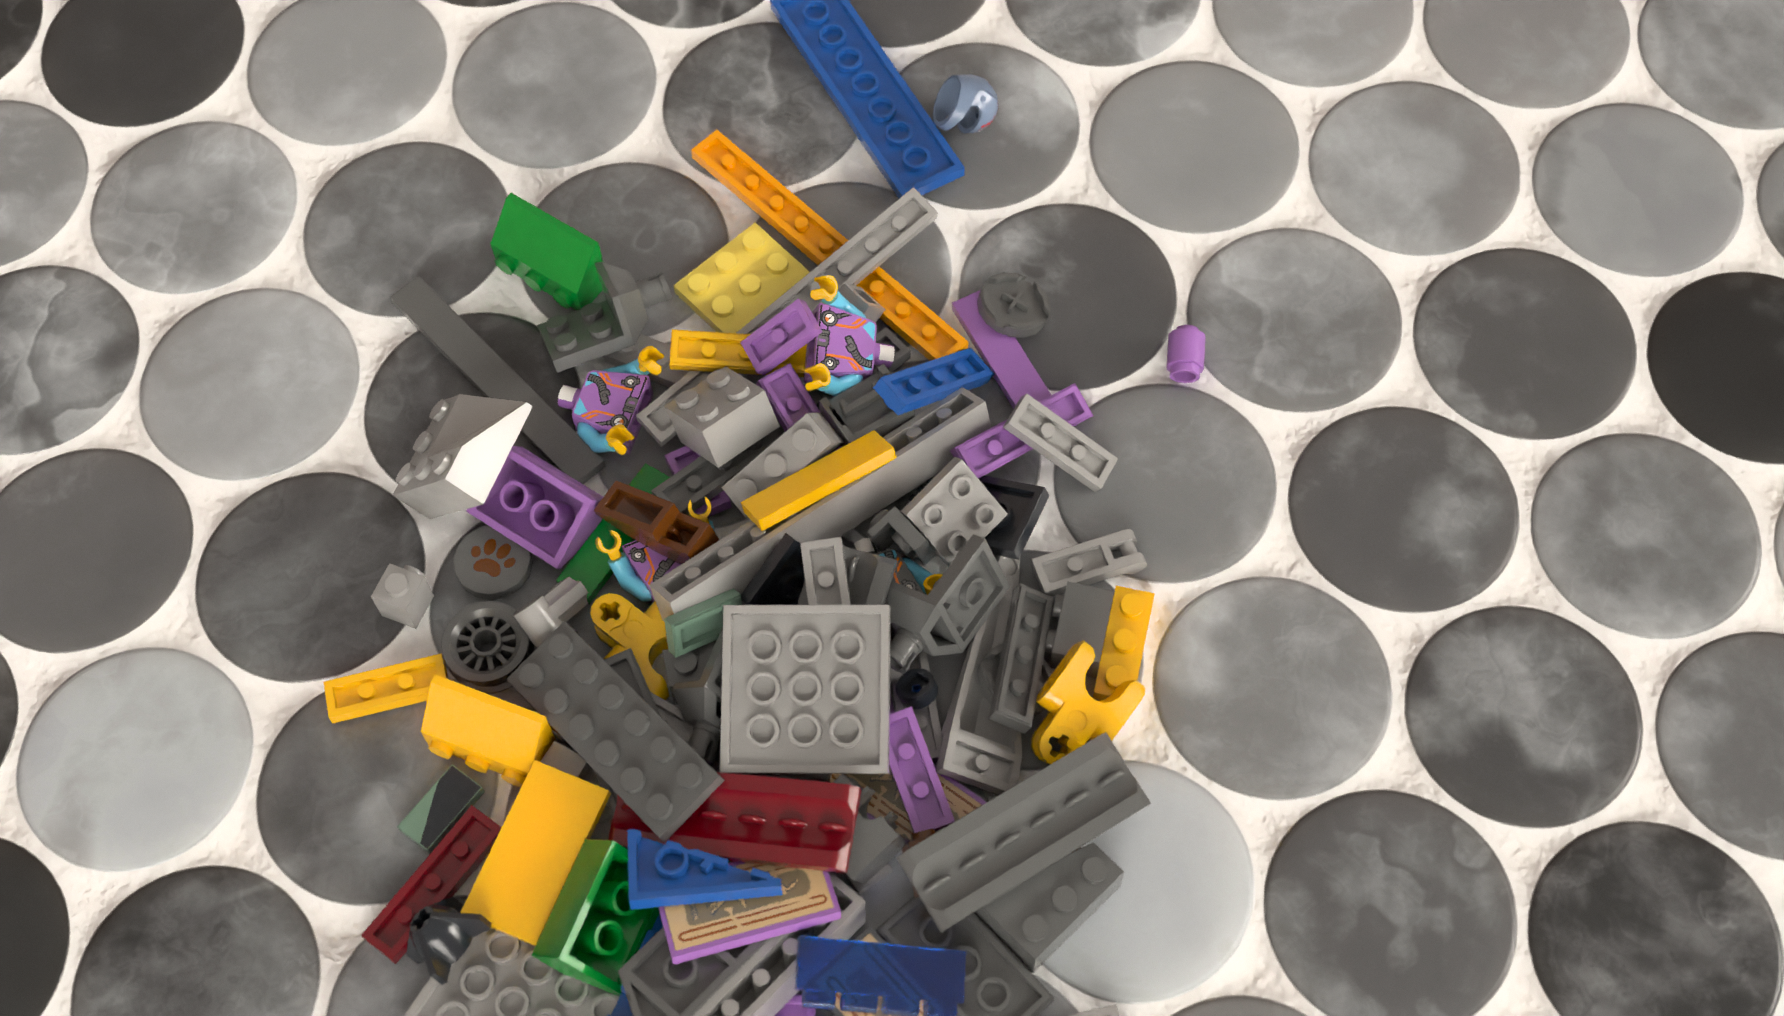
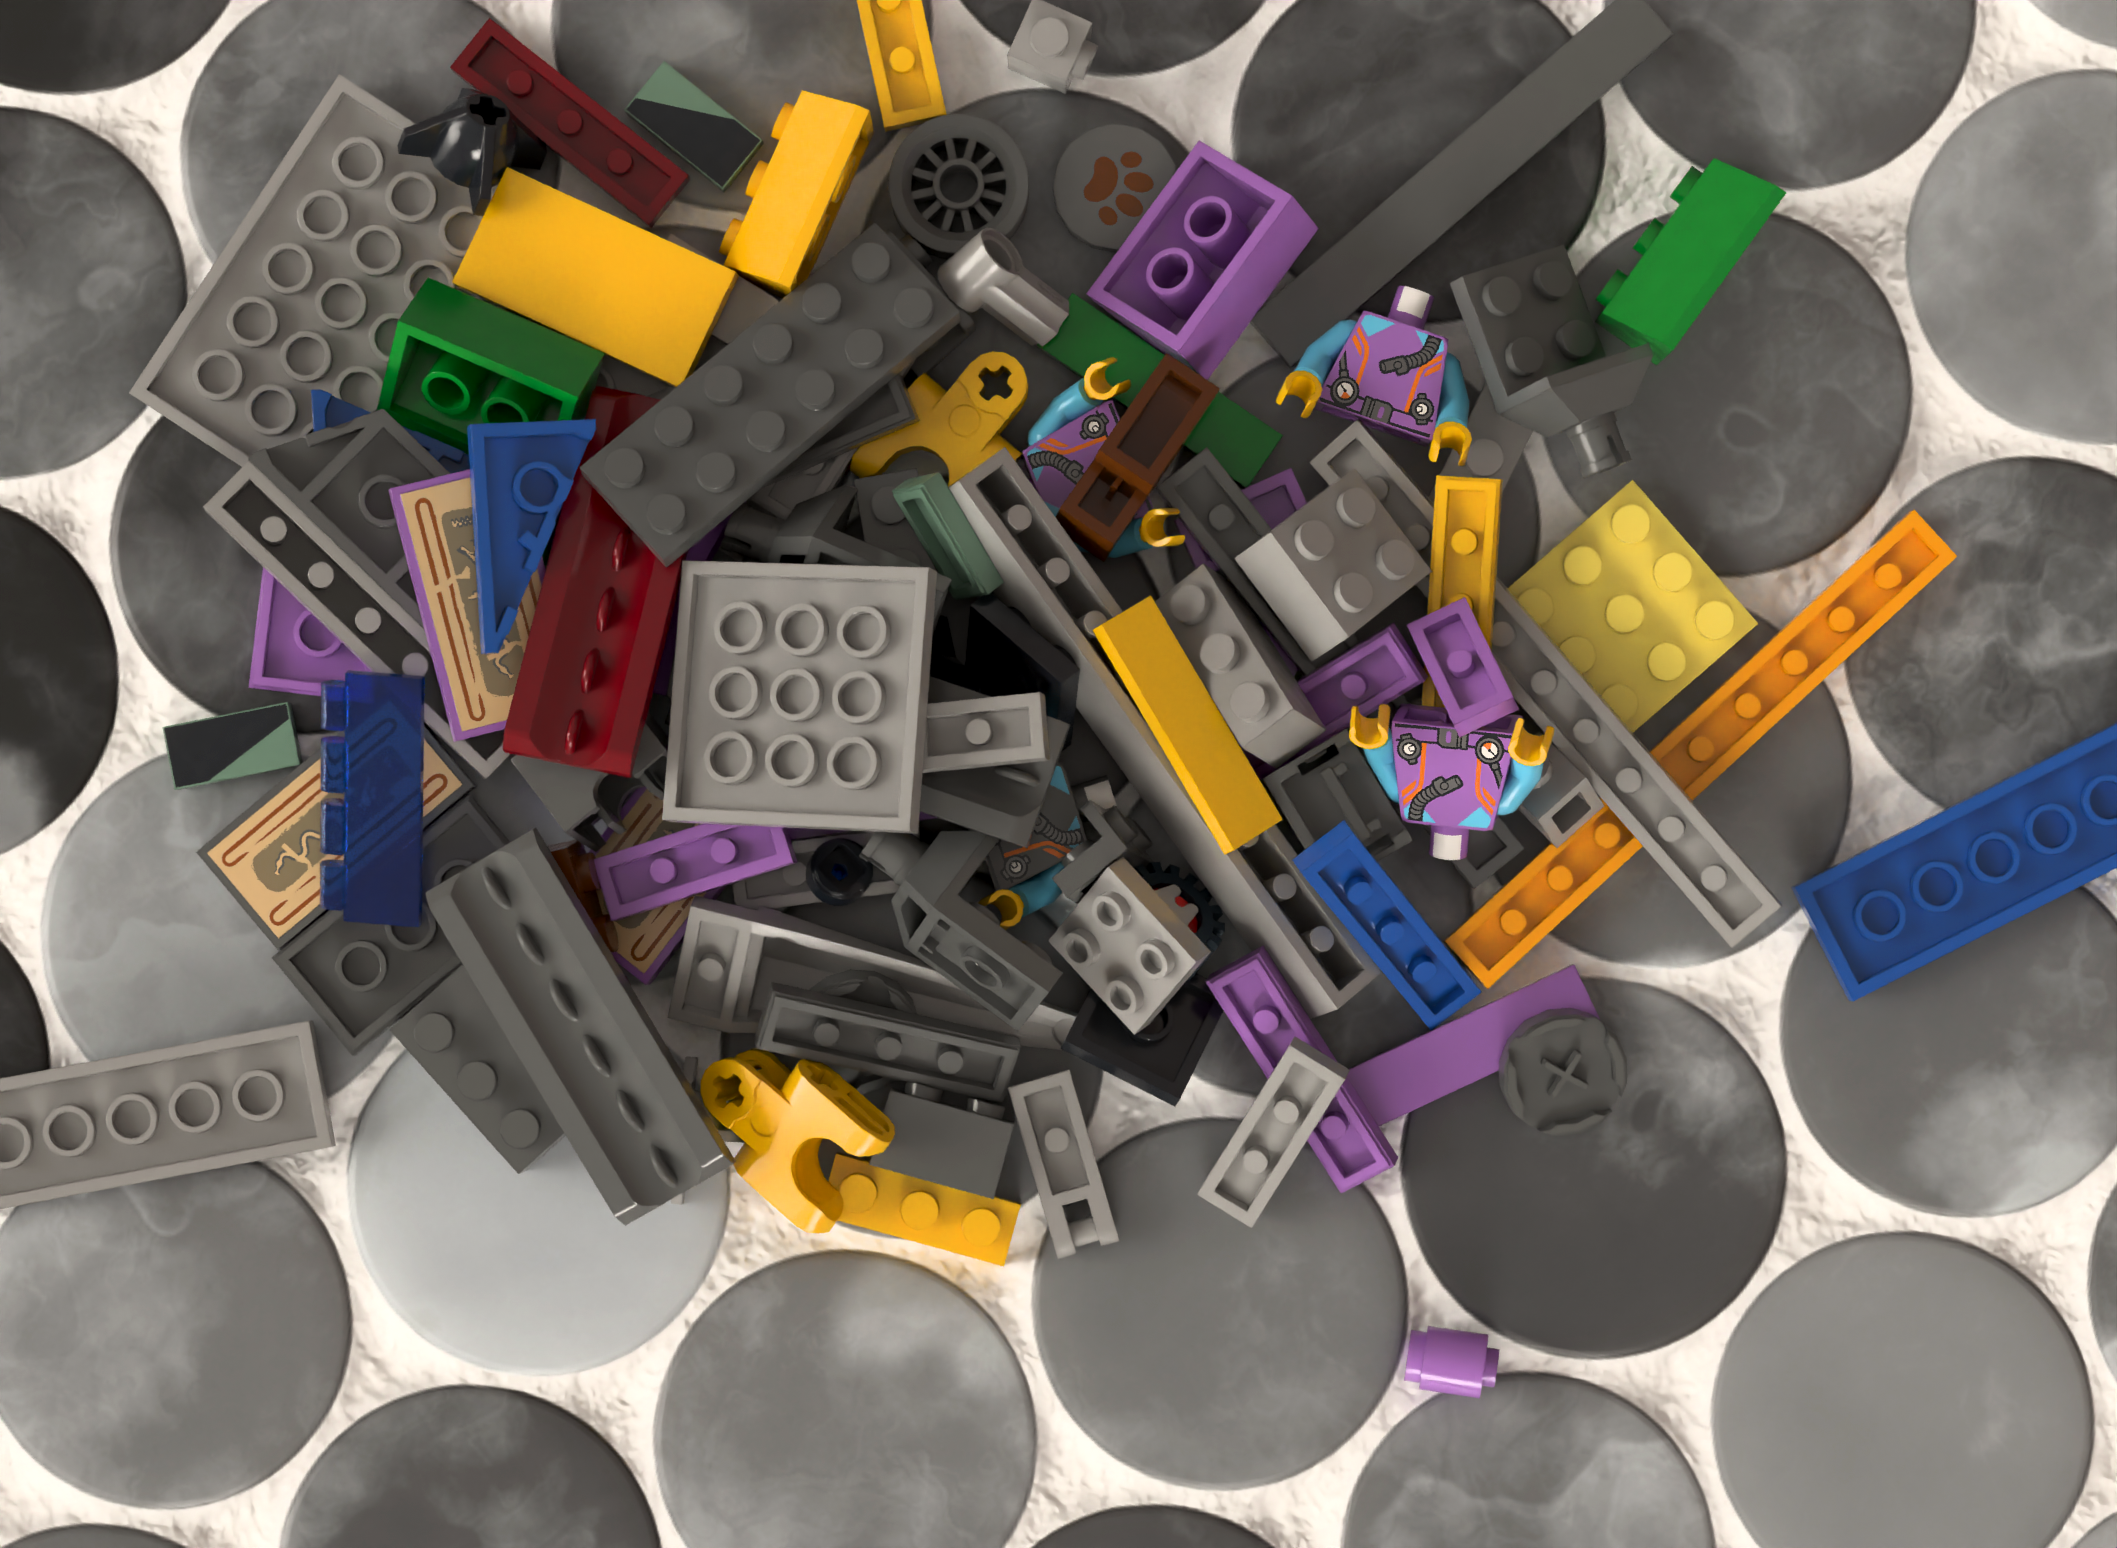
camera: 90 degrees right, 25 degrees up
light grey slope [393,394,533,519] -> none
sand blue helmet [933,74,998,133] -> none

